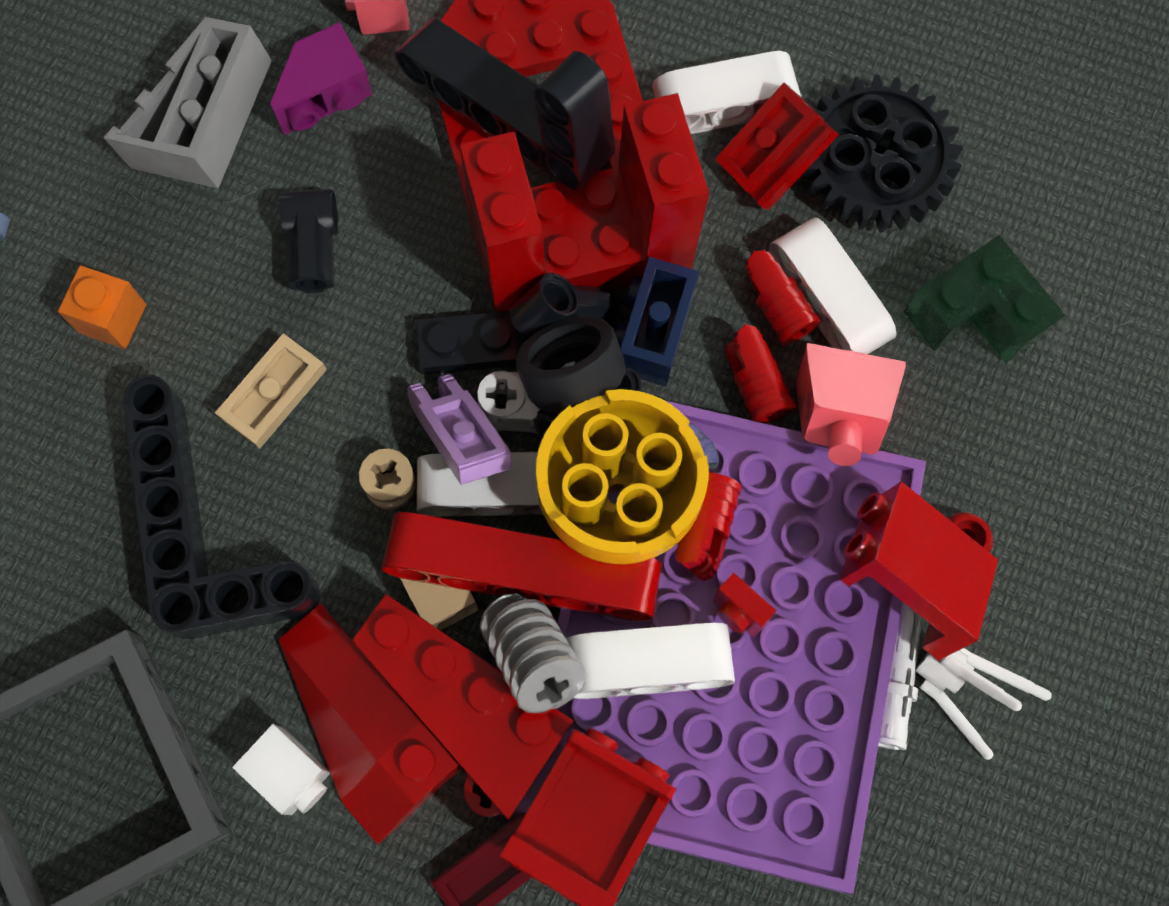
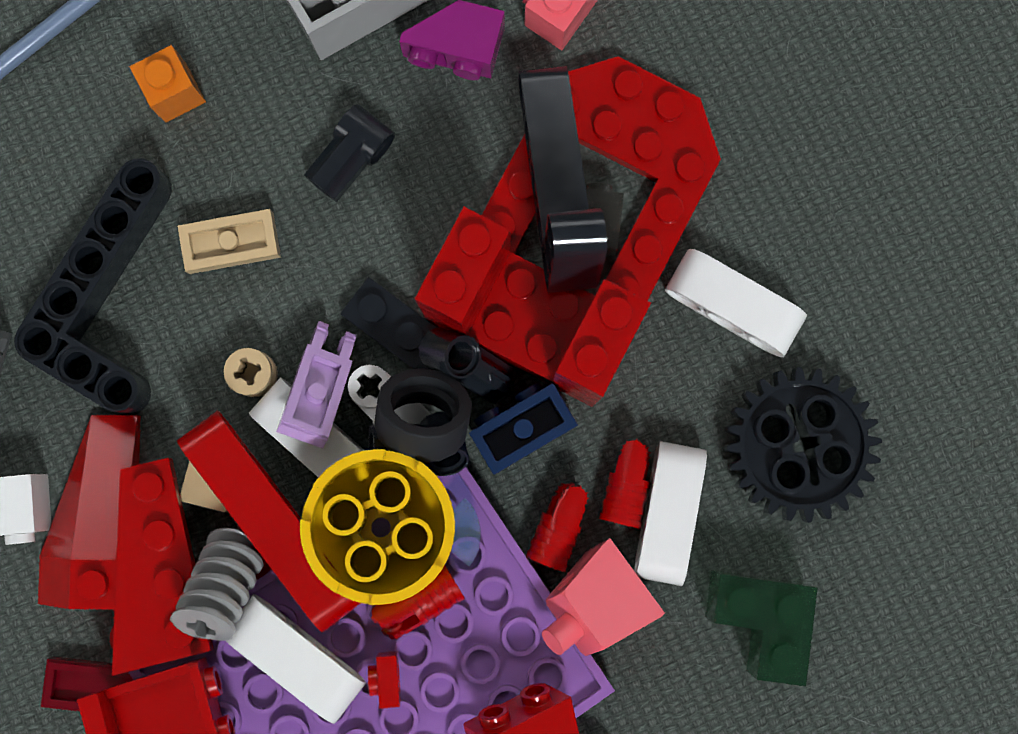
camera: 50 degrees right, 10 degrees up
red plate [715,82,839,210] -> none

